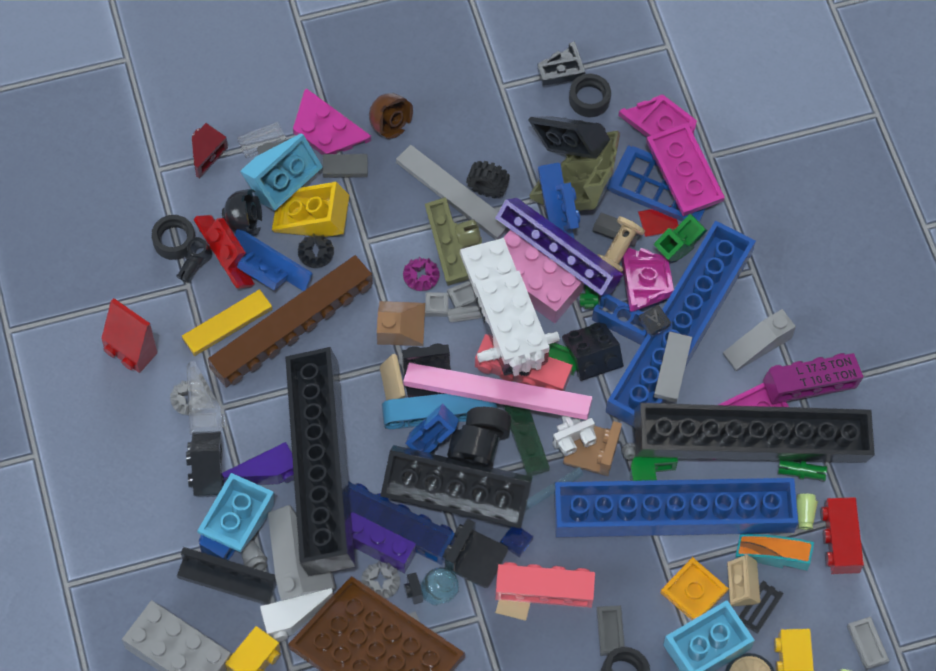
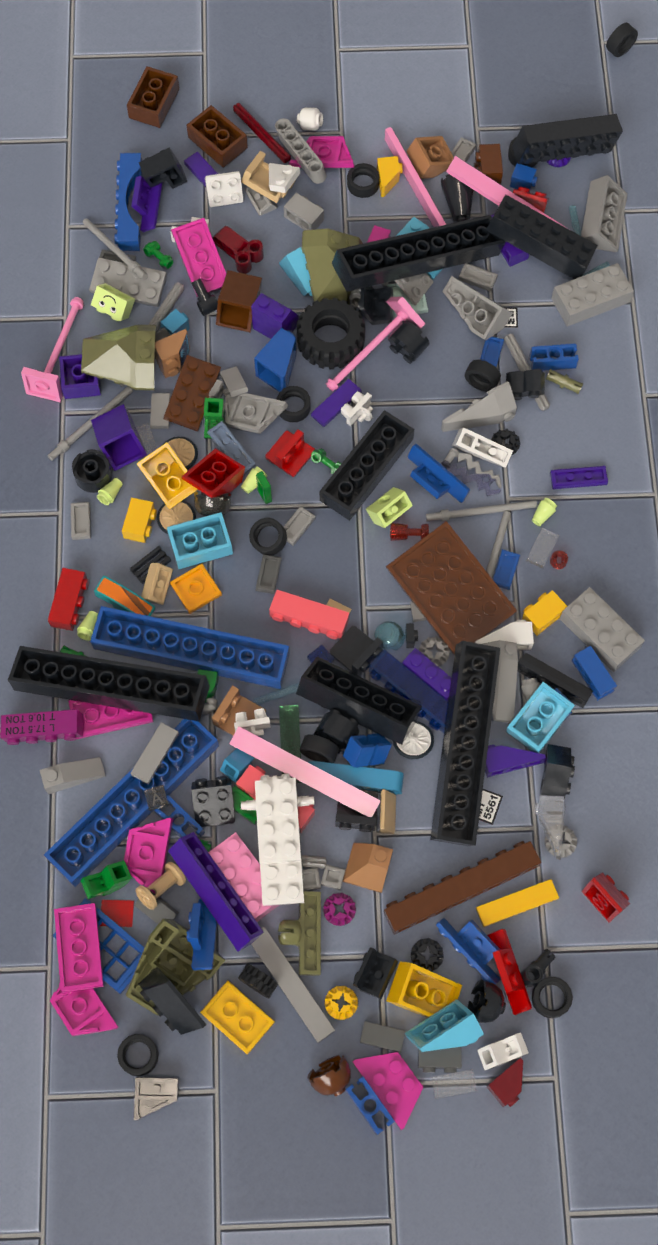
camera: 165 degrees left, 5 degrees up
none -> yellow tile [200,980,275,1055]
none -> dark azure brick [220,748,254,782]
none -> yellow gear [325,986,358,1020]
none -> blue piece [345,1076,395,1135]
none -> black bracket [353,947,399,999]
none -> white wheel [393,721,434,759]
none -> white brick [477,1033,529,1070]
none -> sticker [479,789,503,825]
none -> blue piece [572,646,617,701]

